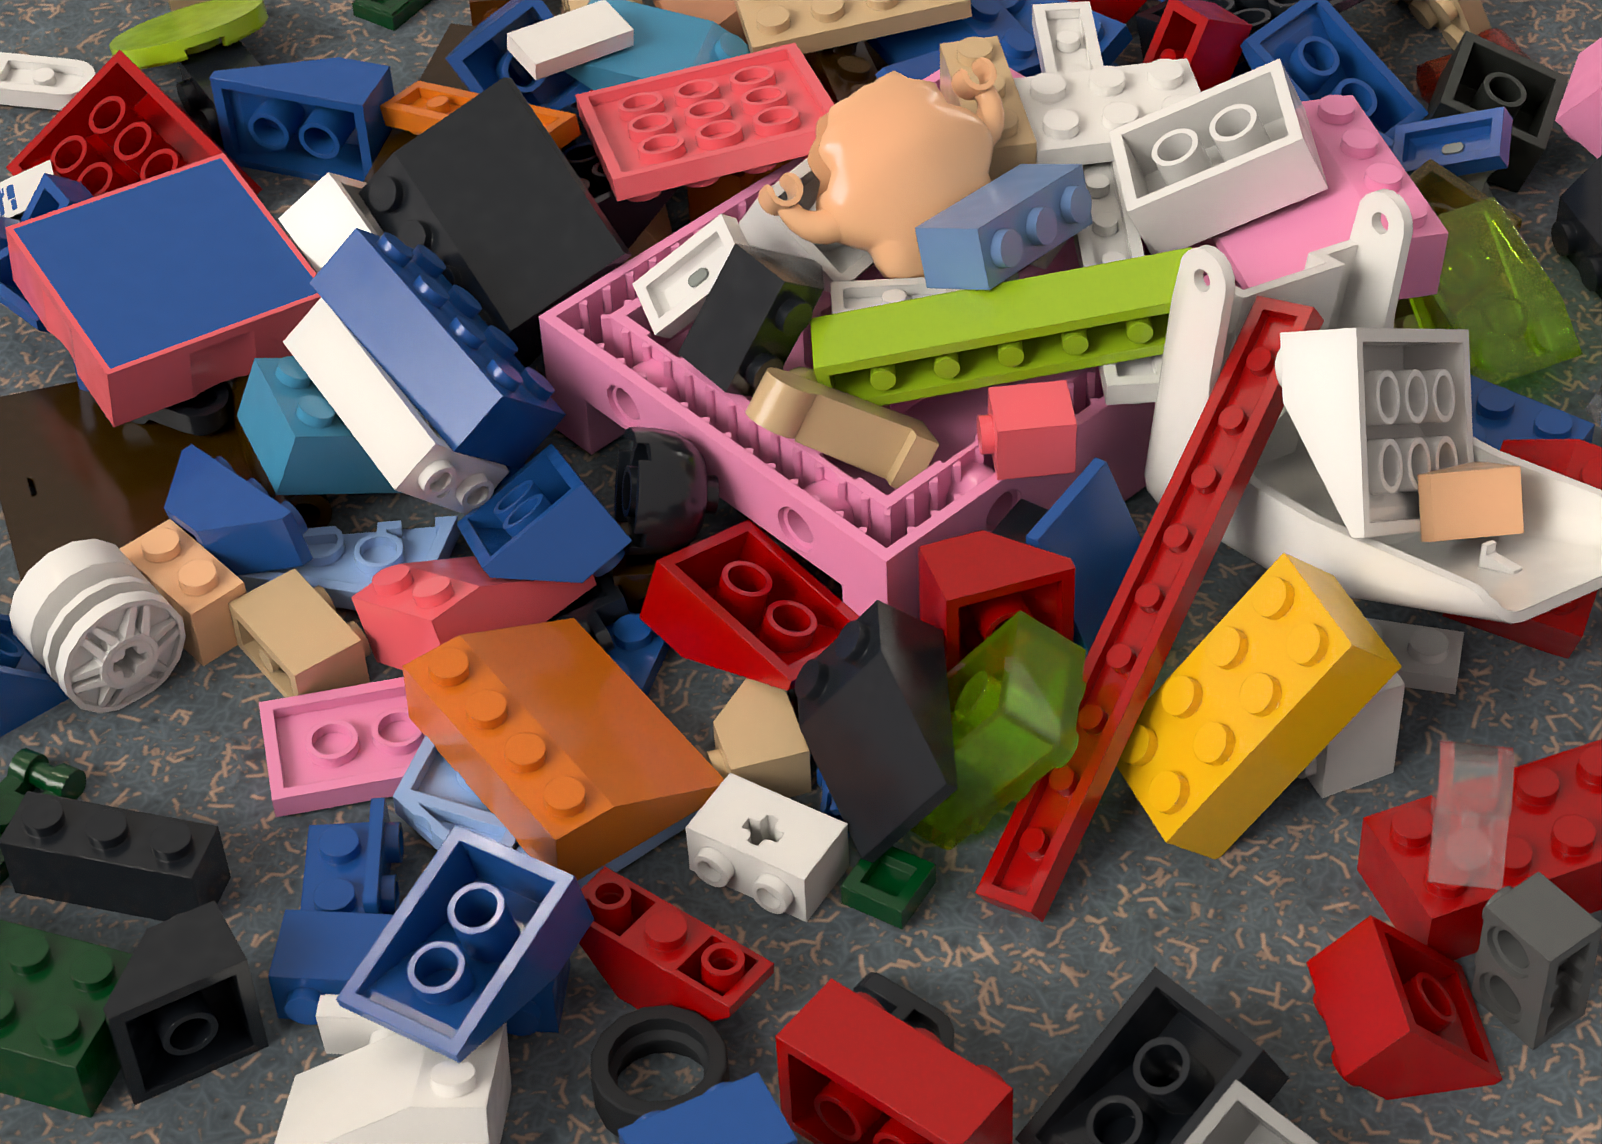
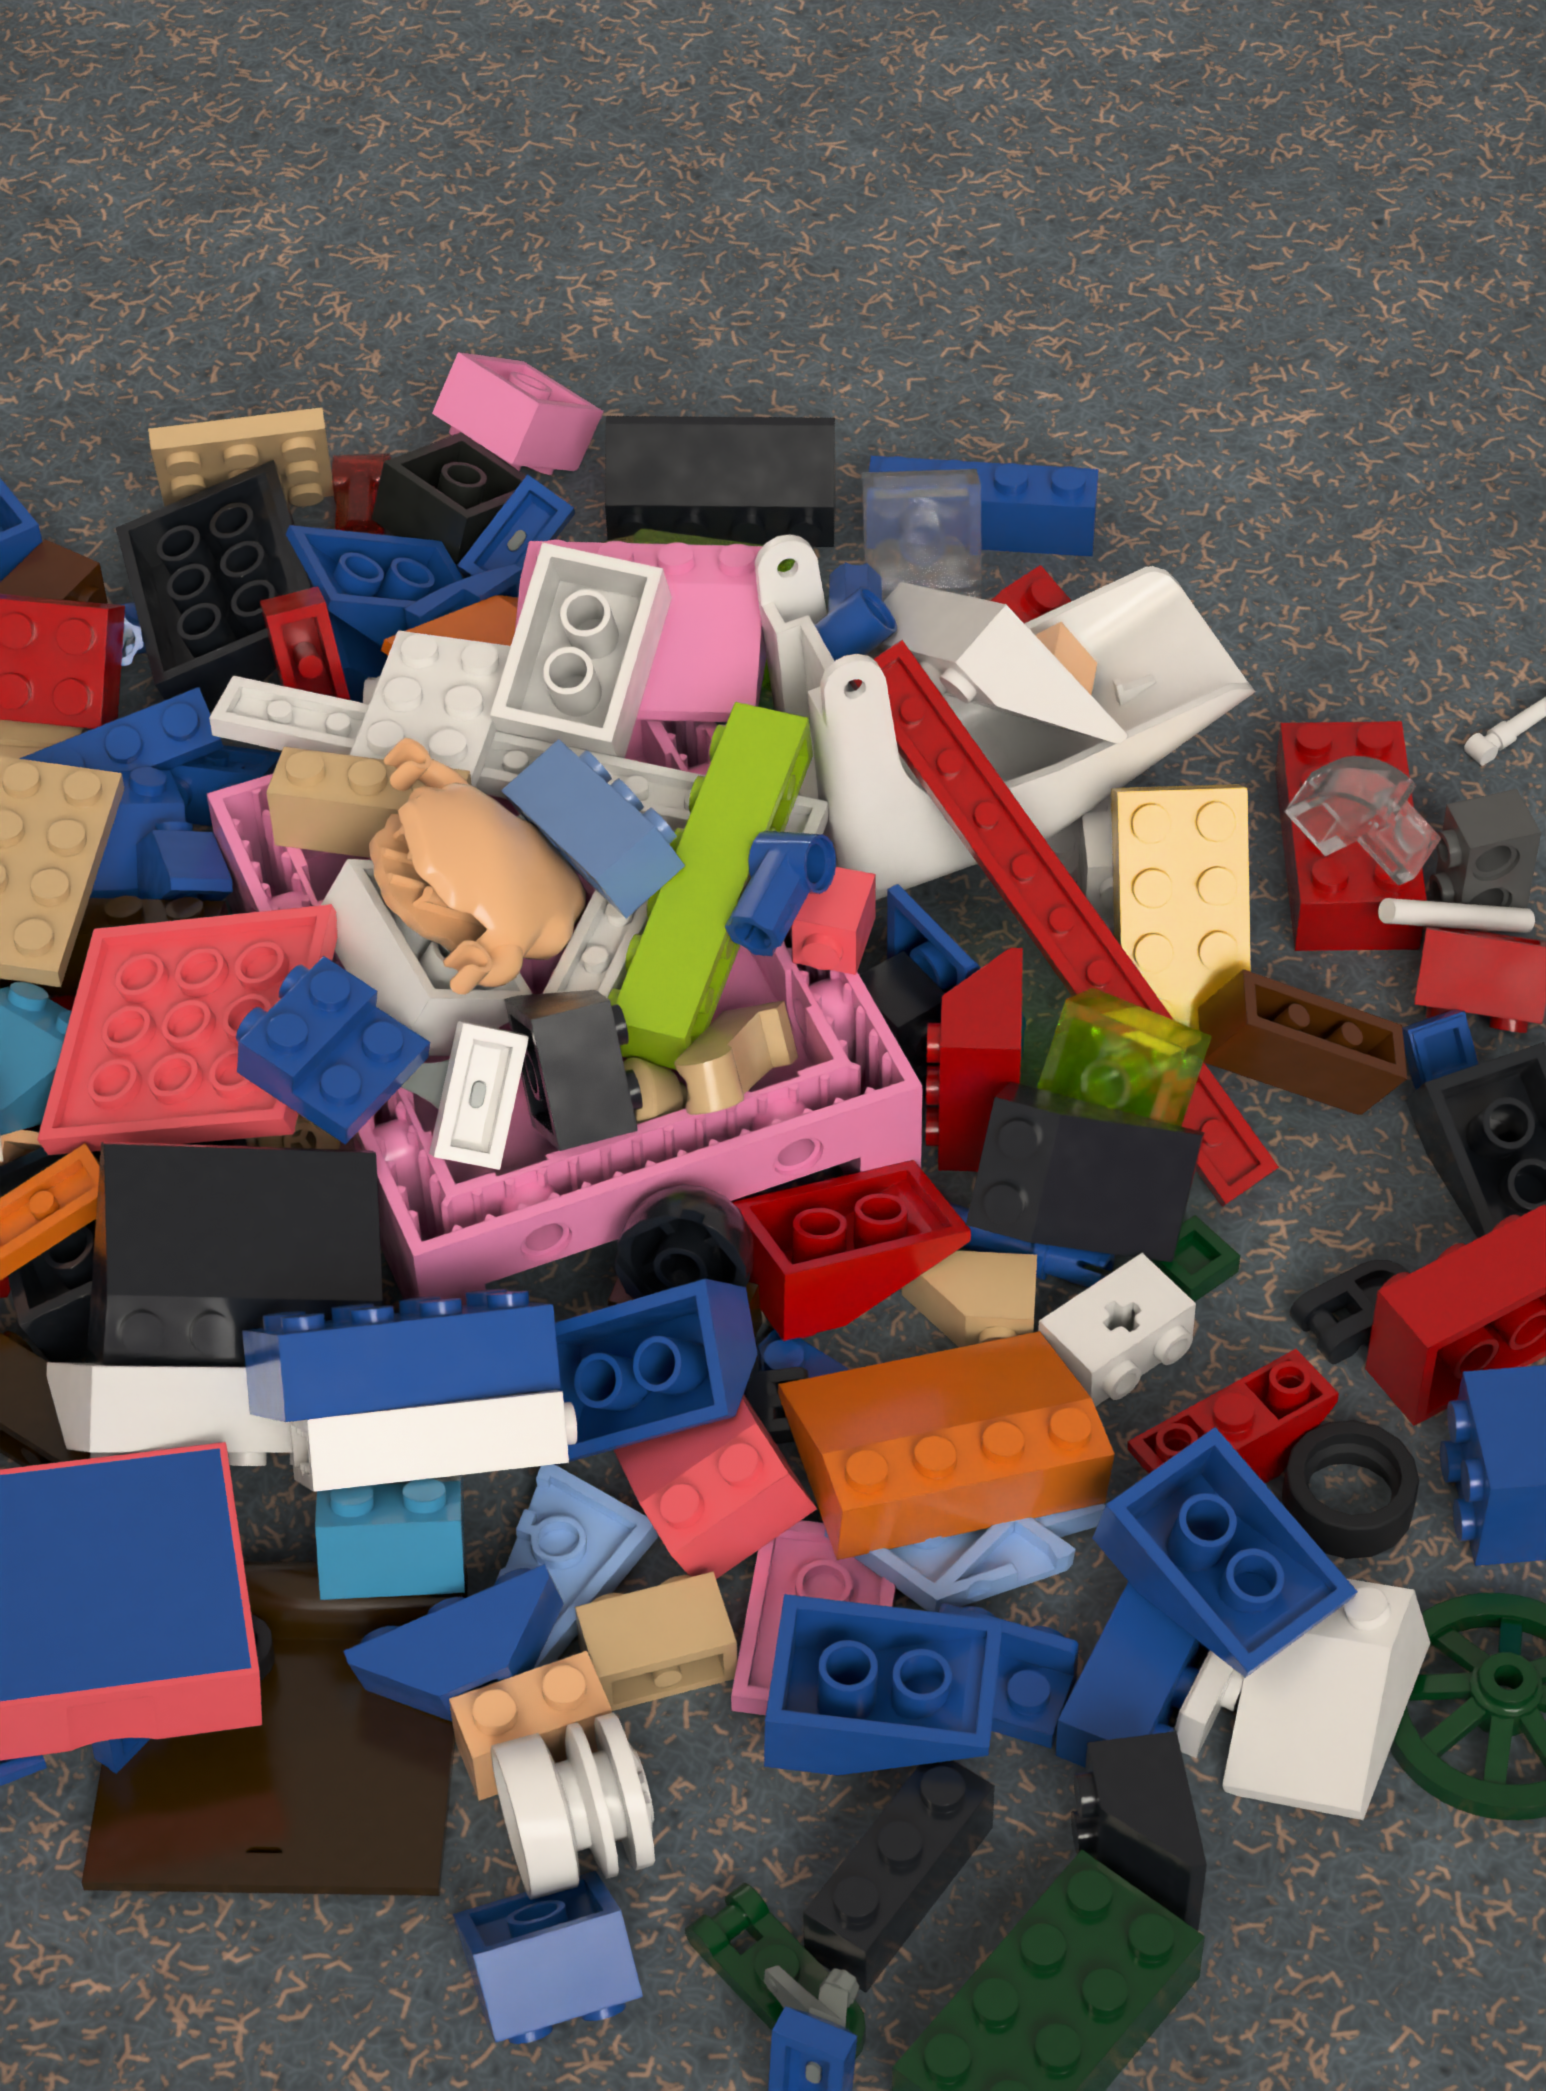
camera: 70 degrees left, 5 degrees up
none -> blue plate [236,956,430,1145]
none -> blue piece [725,831,836,956]
none -> blue slope [764,1594,1003,1776]
none -> blue piece [814,562,897,661]
none -> reddish brown brick [1198,969,1408,1115]
none -> white bar [1378,898,1535,933]
none -> blue tile [1402,1009,1479,1090]

